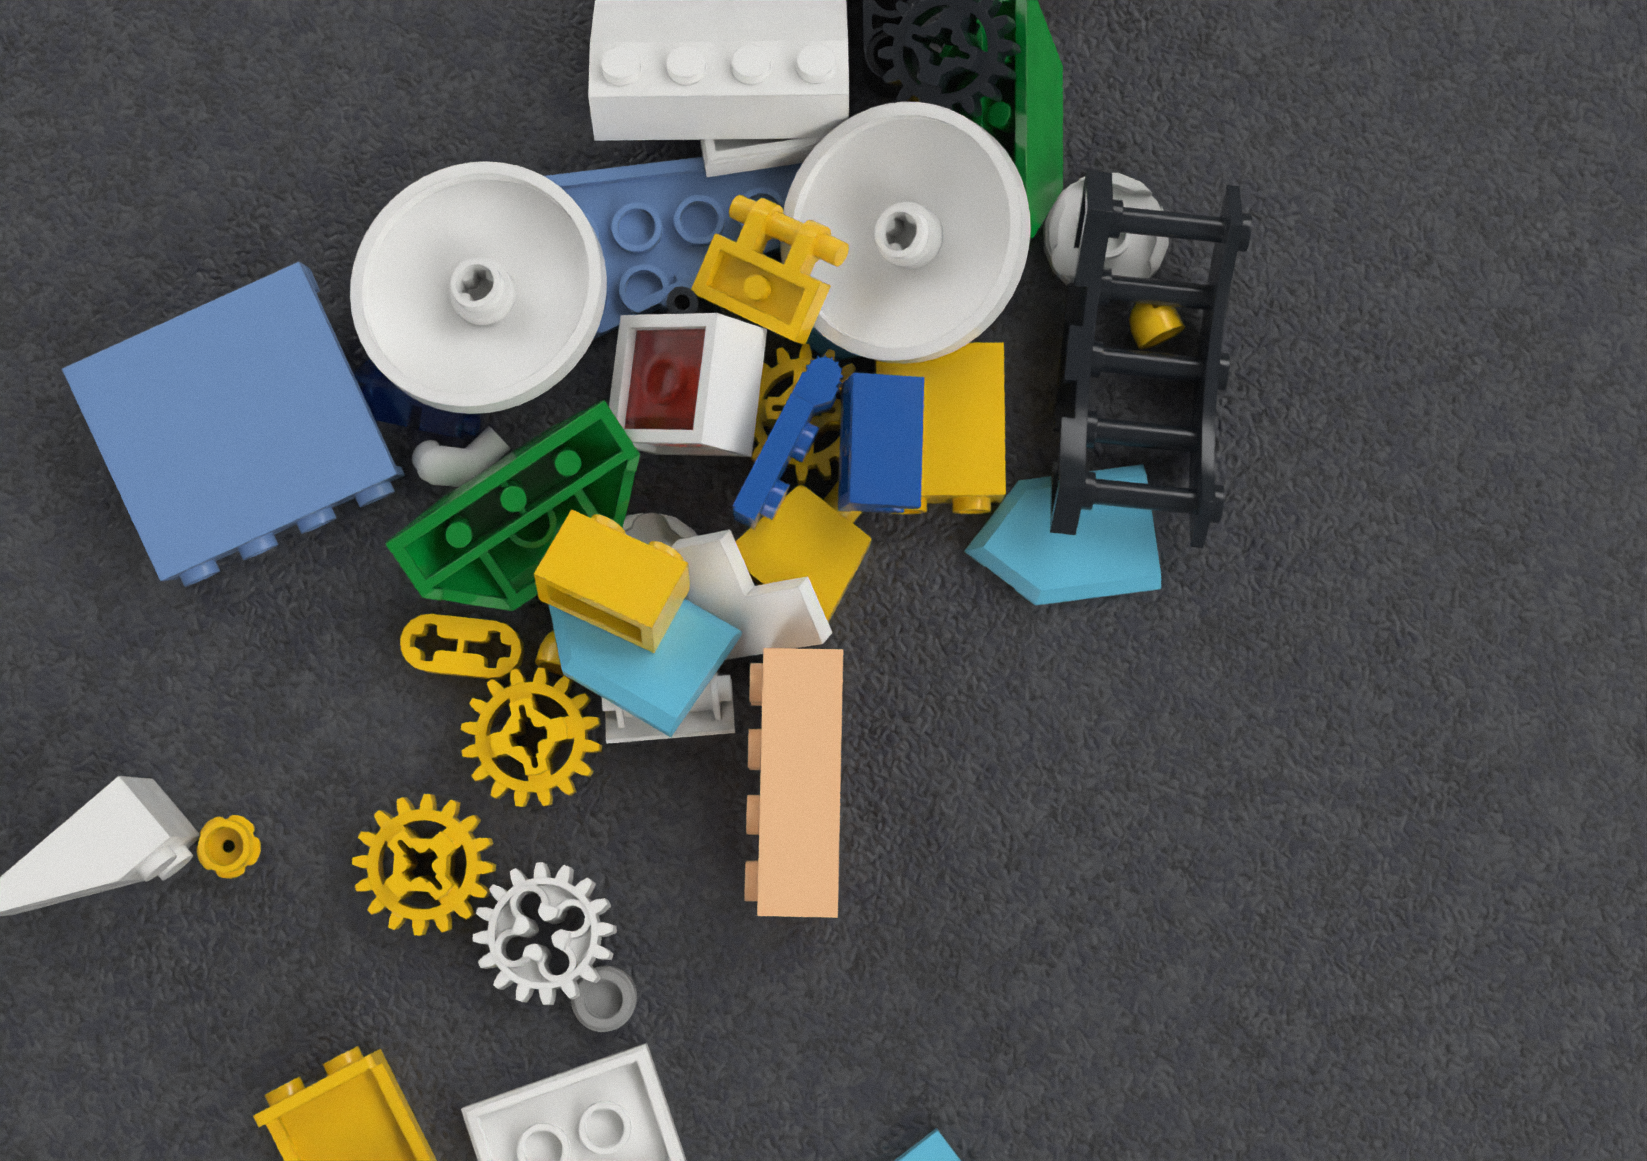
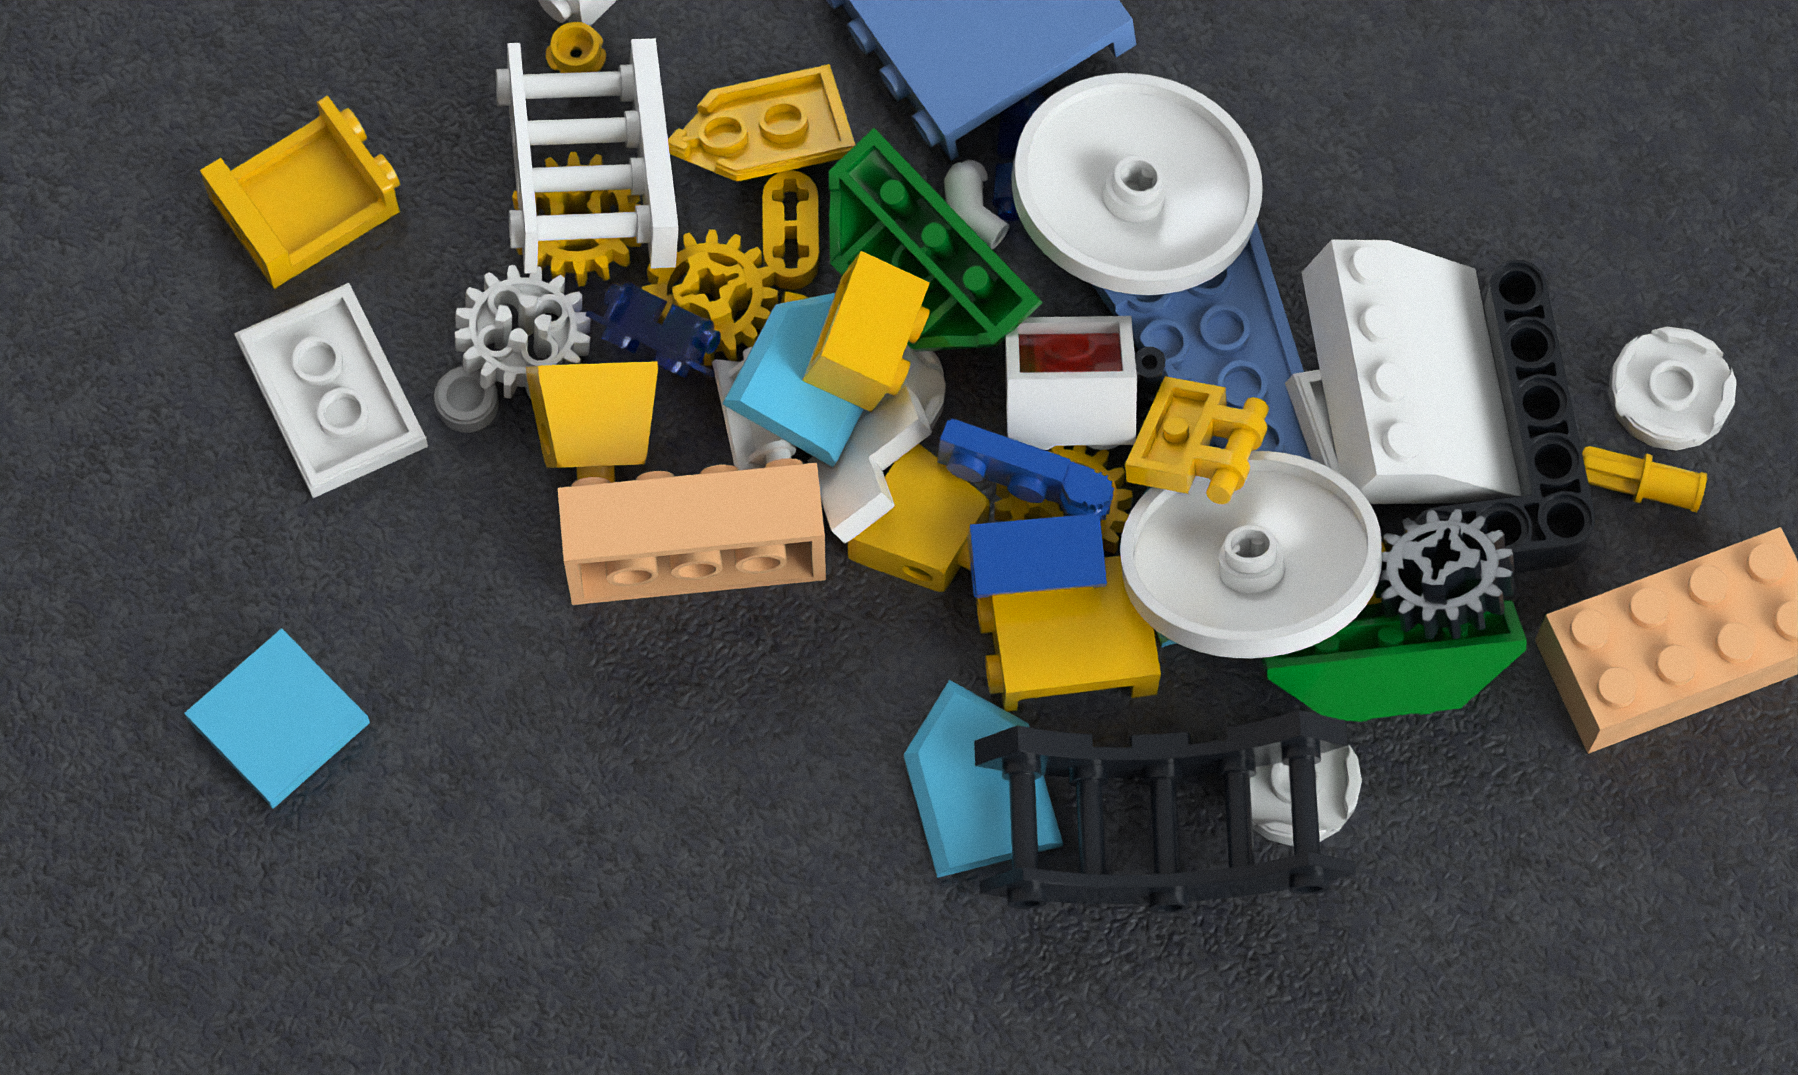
camera: 85 degrees right, 15 degrees down
yellow hinge [1129,303,1185,350] -> none
none -> white fence [496,38,678,274]
none -> yellow torso [526,361,658,483]
none -> clear blue hinge [585,282,721,378]
none -> yellow tile [668,64,855,182]

